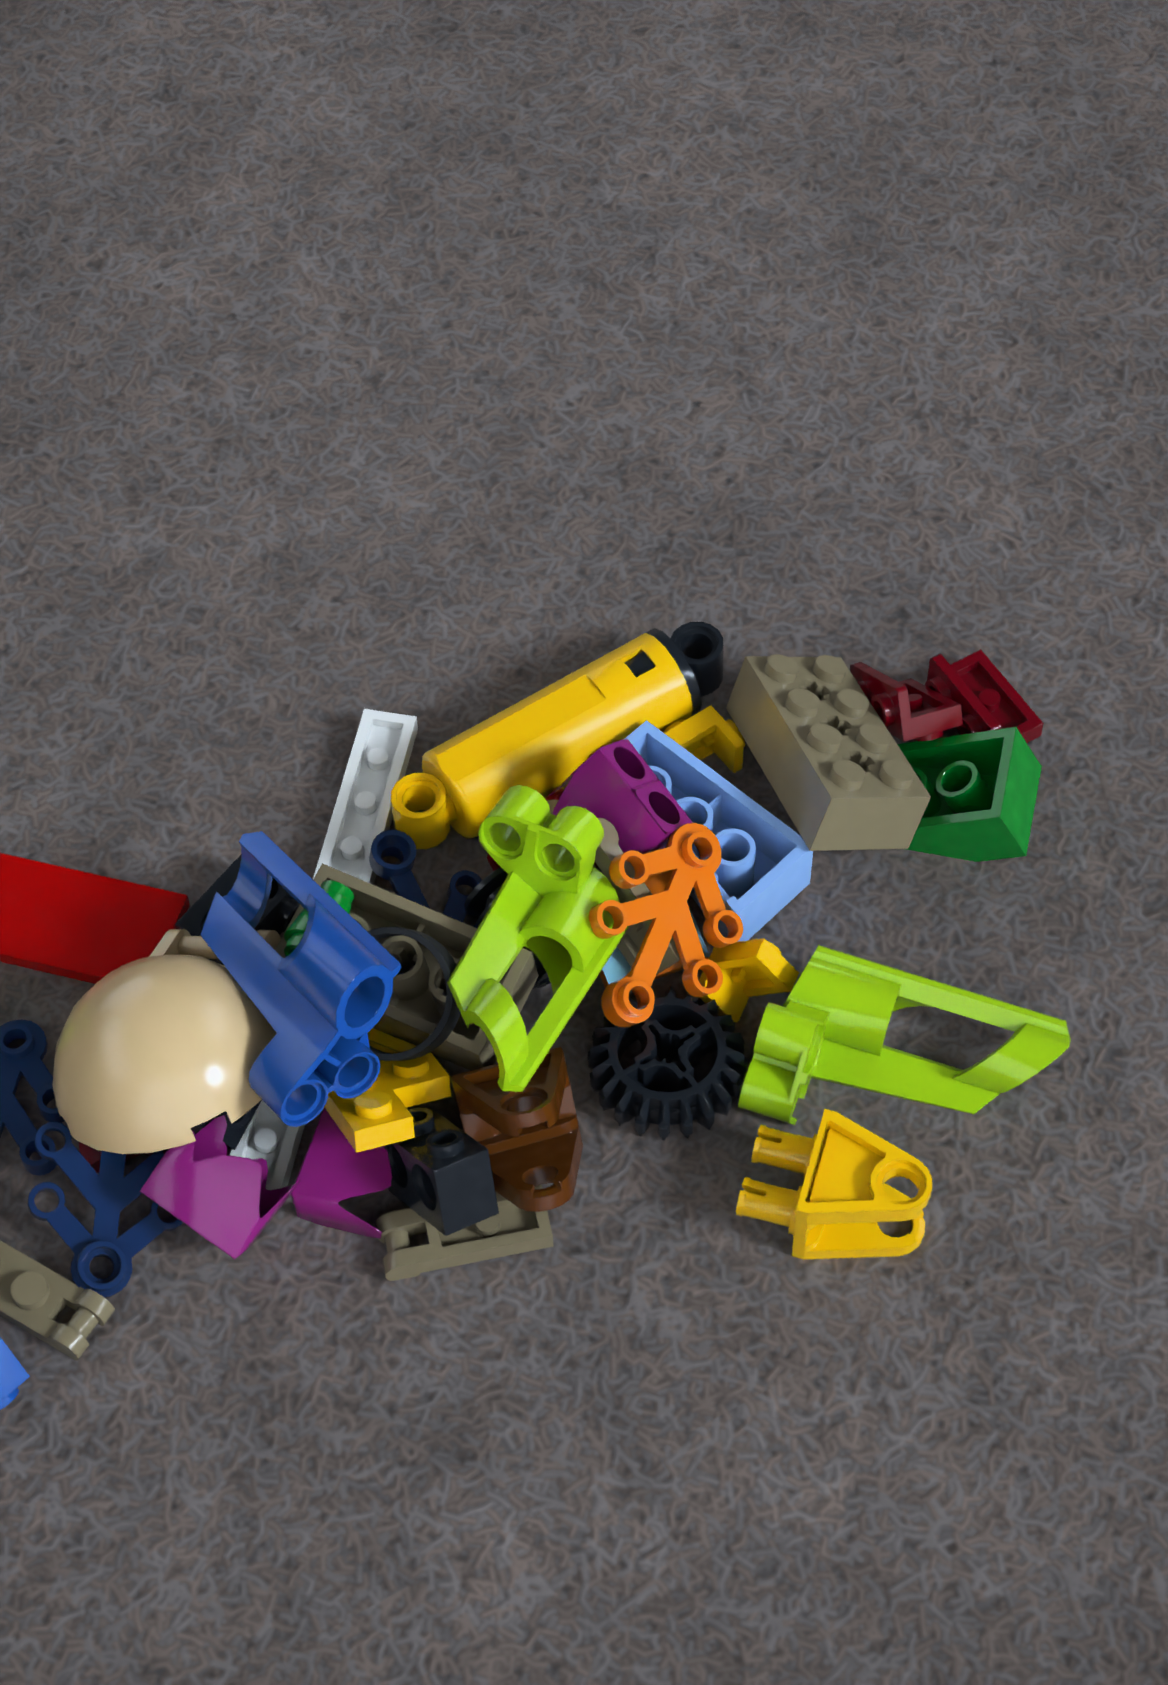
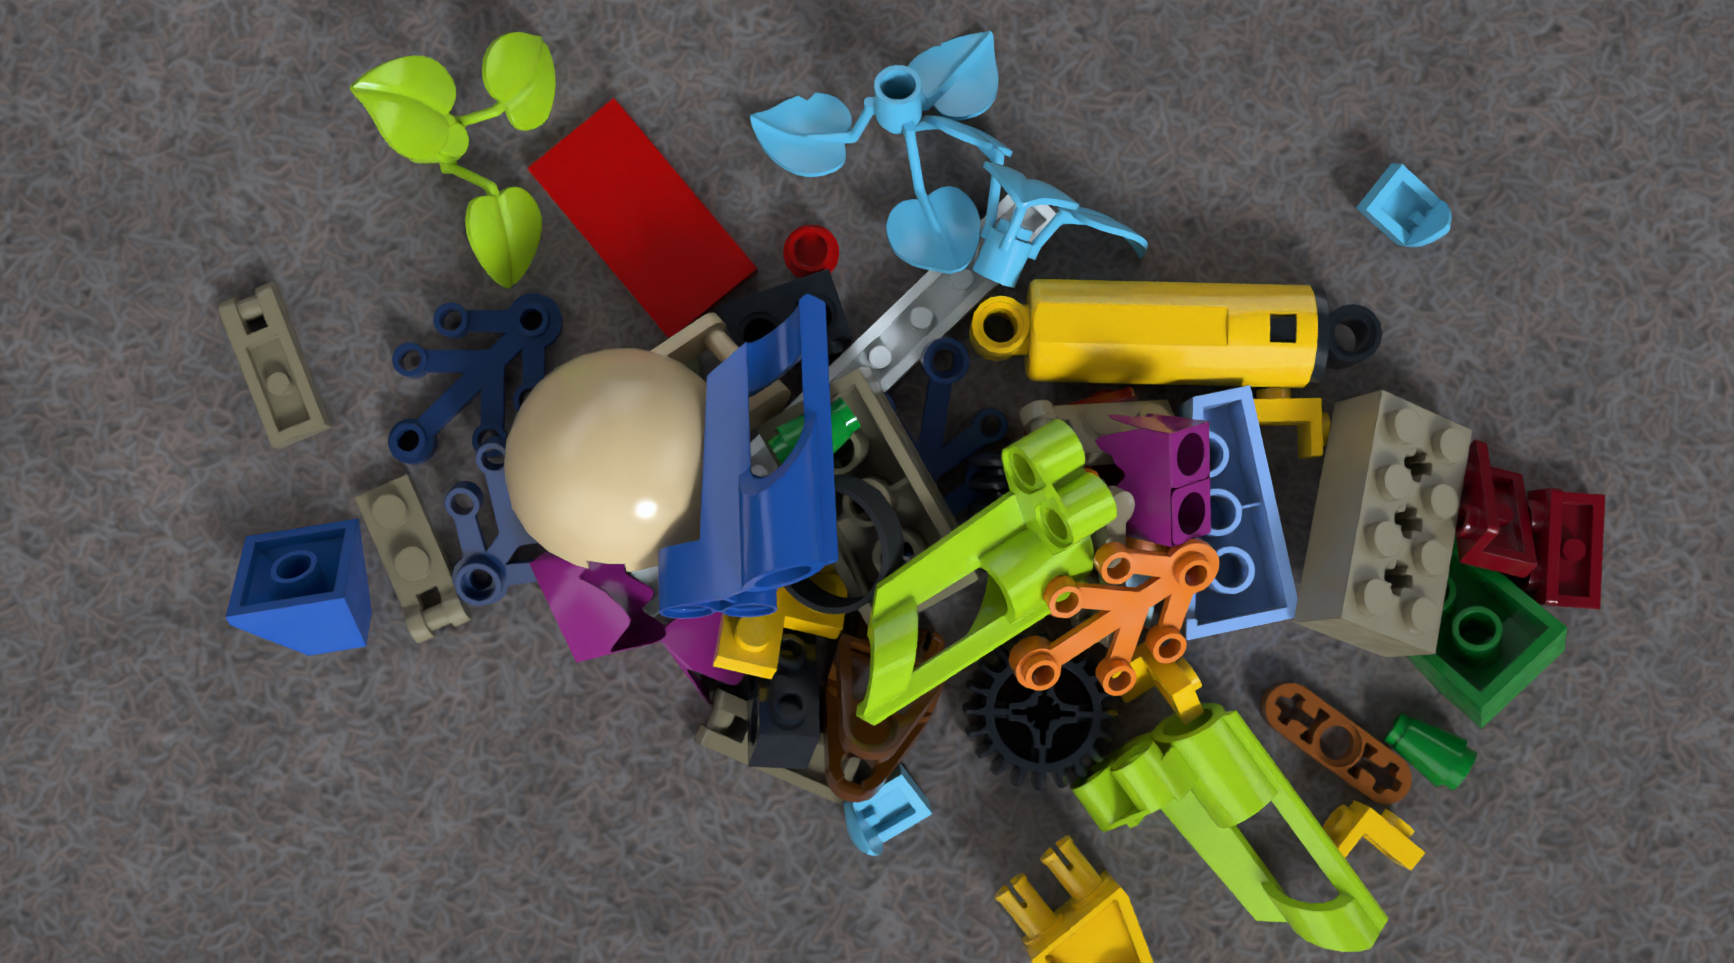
camera: 30 degrees right, 30 degrees up
none -> medium azure plant [750,31,999,274]
none -> red plate [783,225,839,279]
none -> medium azure plate [843,763,932,856]
none -> medium azure plant [915,115,1148,288]
none -> dark orange beam [1260,682,1412,805]
none -> yellow bracket [1322,800,1426,871]
none -> medium azure plate [1356,163,1452,247]
none -> green cone [1383,712,1477,791]

